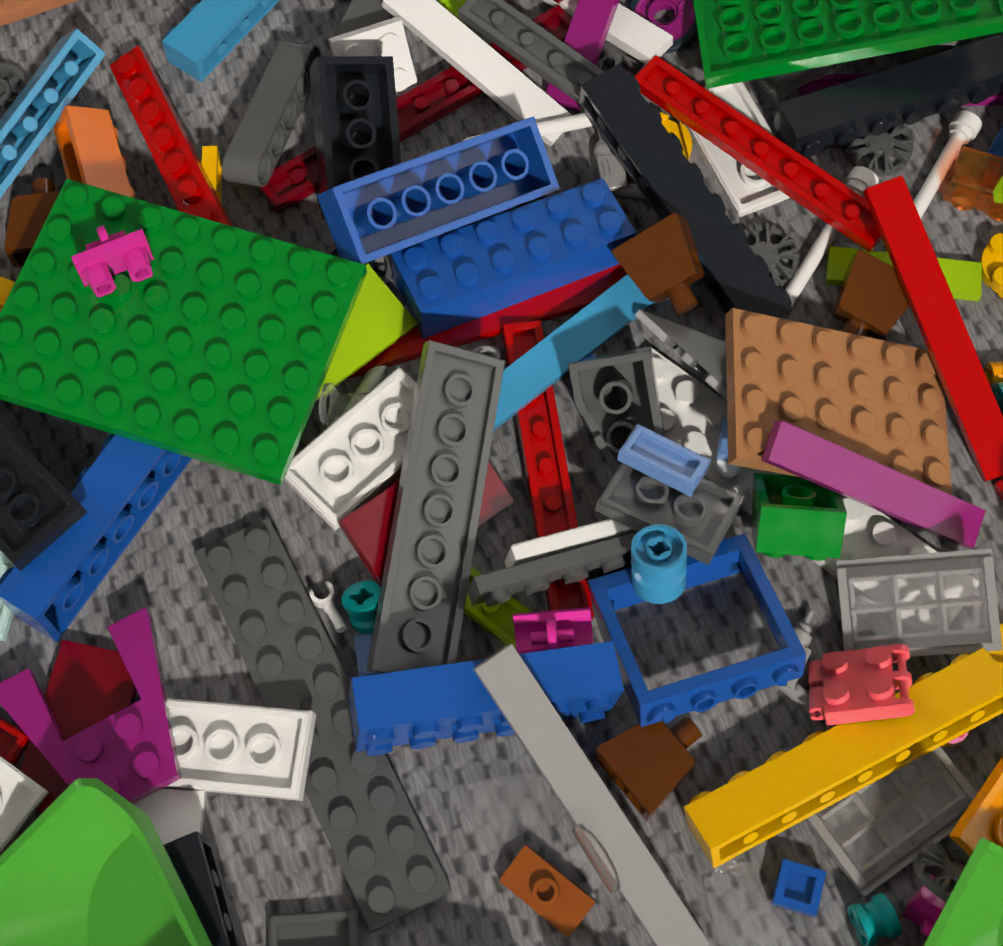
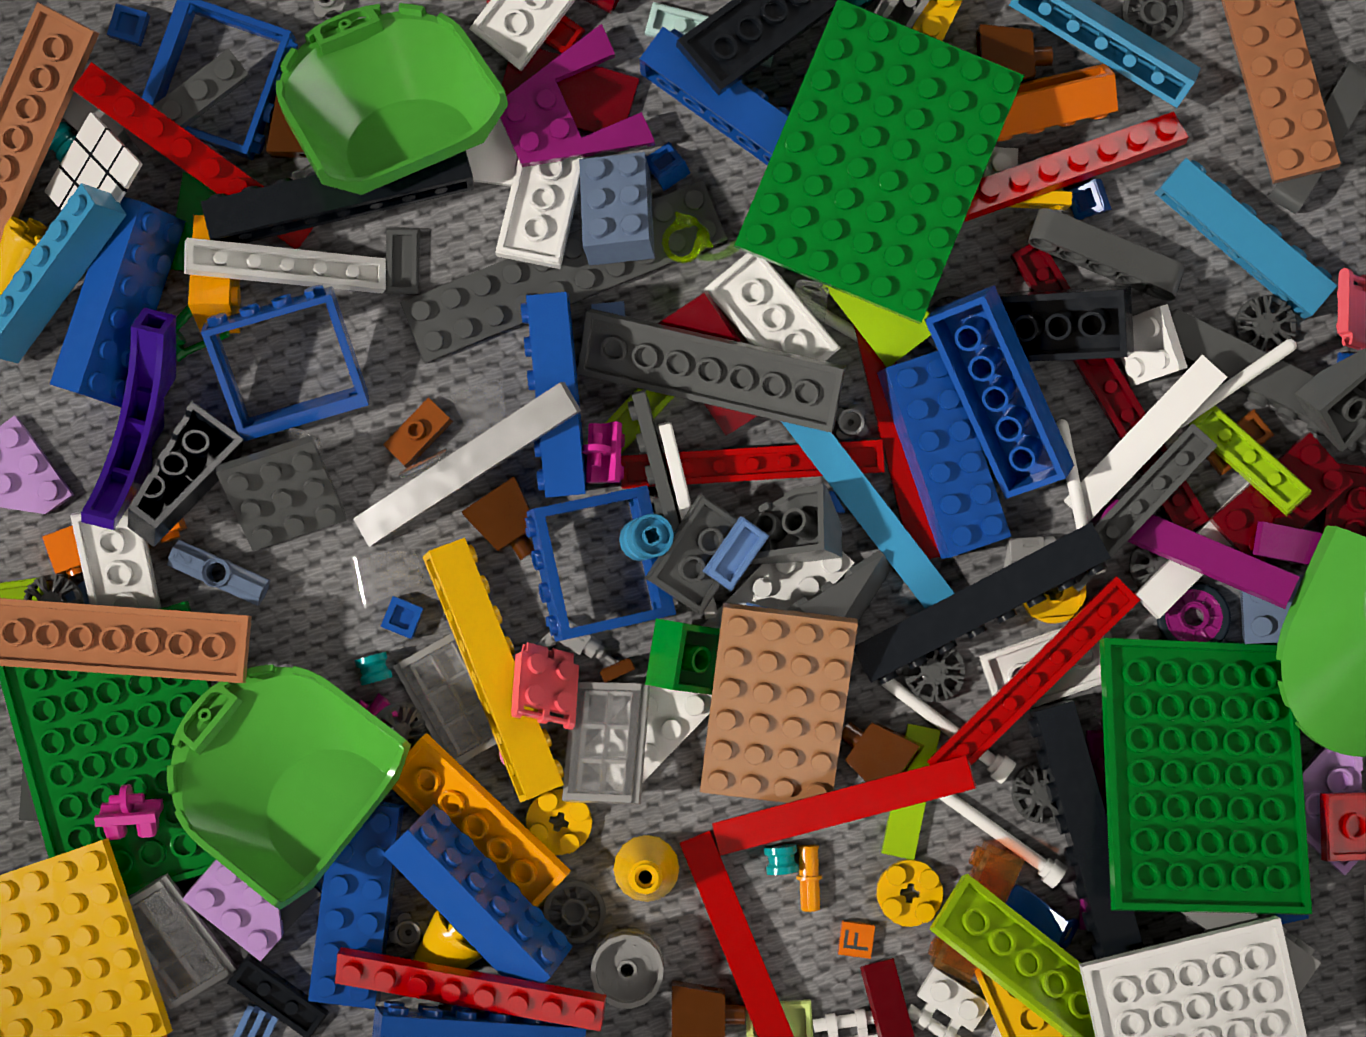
camera: 95 degrees right, 20 degrees up
dark pink hips [71,225,154,298] -> none
white hand [309,582,347,633] -> none
teal wheel [341,580,381,634] -> none
reddish brown torso [611,212,704,315] -> none
magenta tile [761,420,986,549] -> none
none -> sand blue brick [579,152,655,265]
none -> reddish brown tile [600,657,636,683]
none -> blue slope [646,142,690,191]
none -> clear neon green piece [662,211,713,264]
none -> blue slope [1066,179,1112,220]

